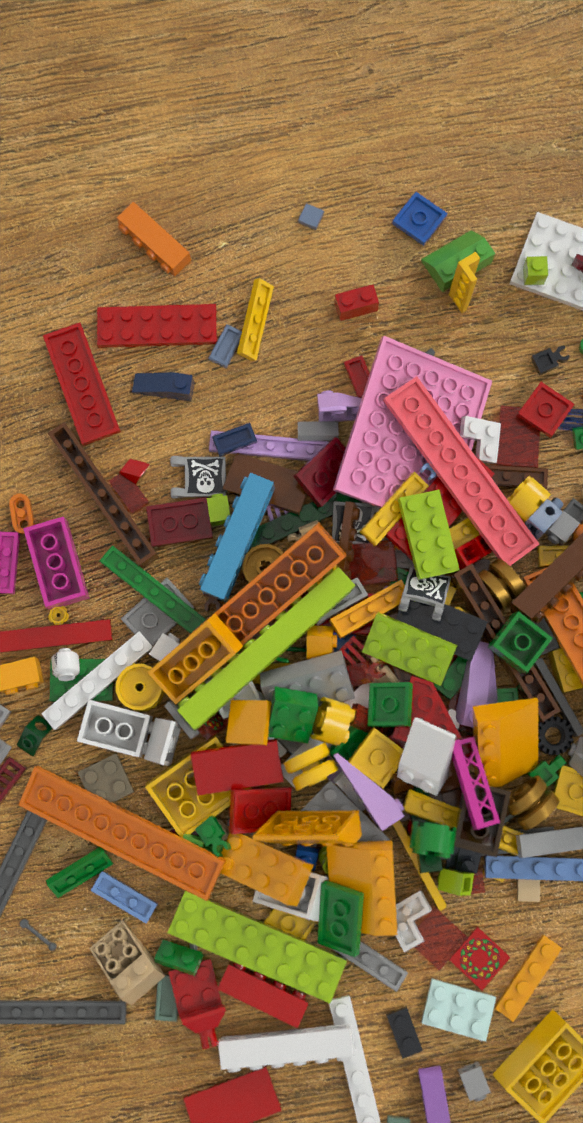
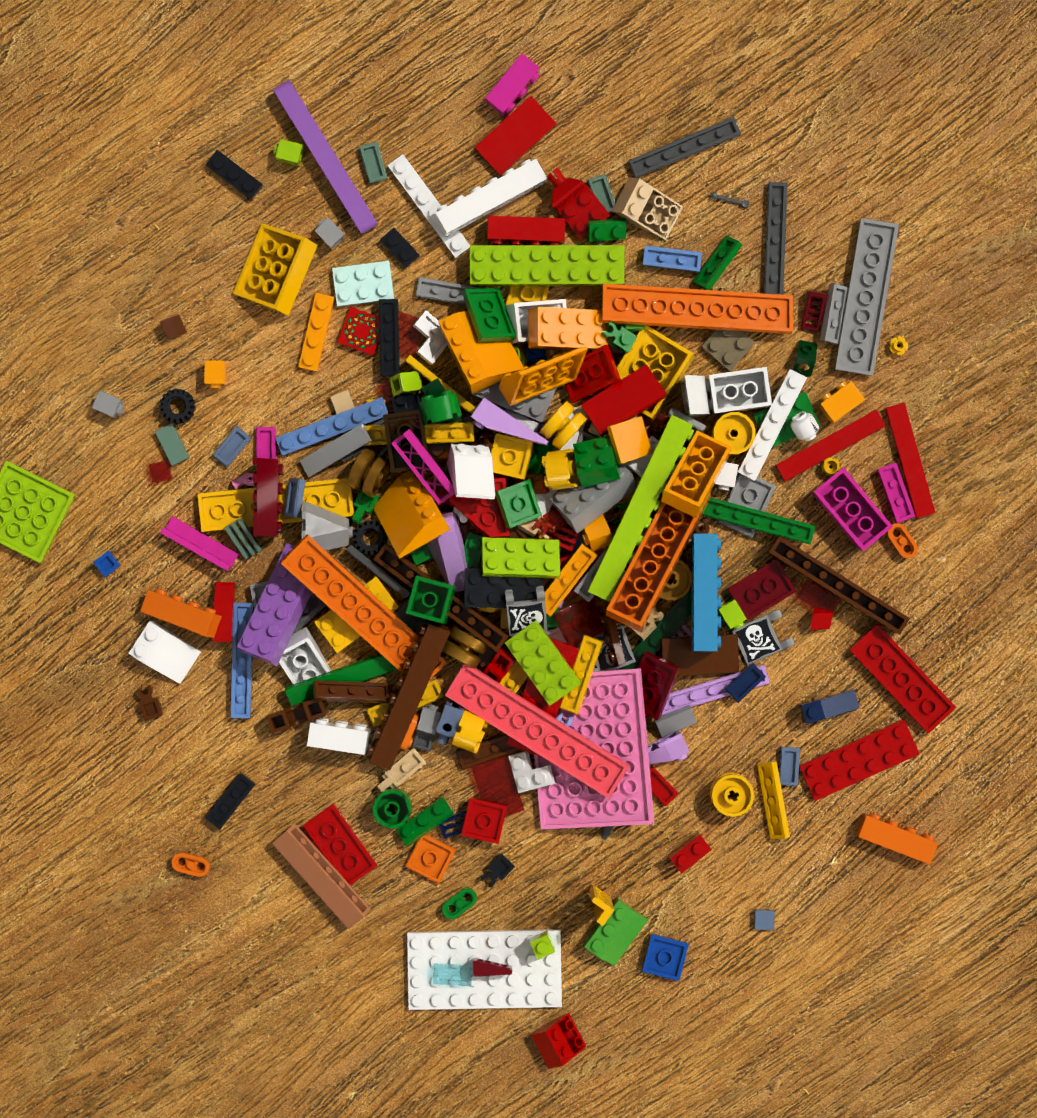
camera: 155 degrees right, 10 degrees up
none -> black tile [379,299,400,377]
none -> red slope [531,1013,587,1069]
none -> yellow wheel [709,772,754,817]

